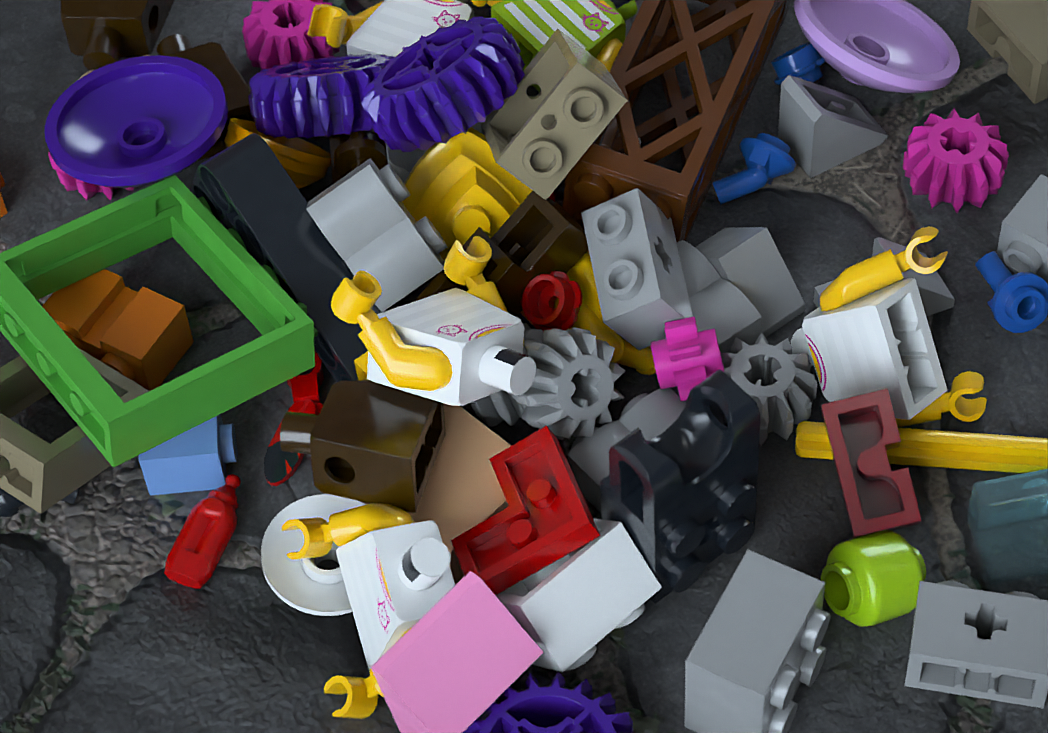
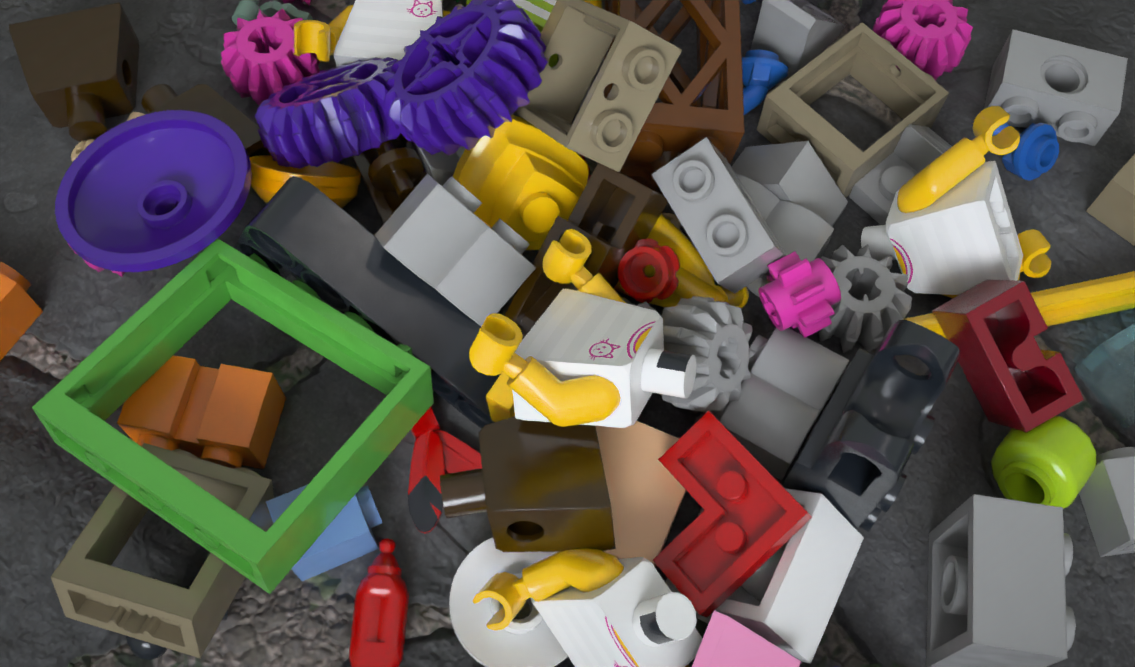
camera: 25 degrees left, 10 degrees up
none -> dark tan window [757,22,949,198]

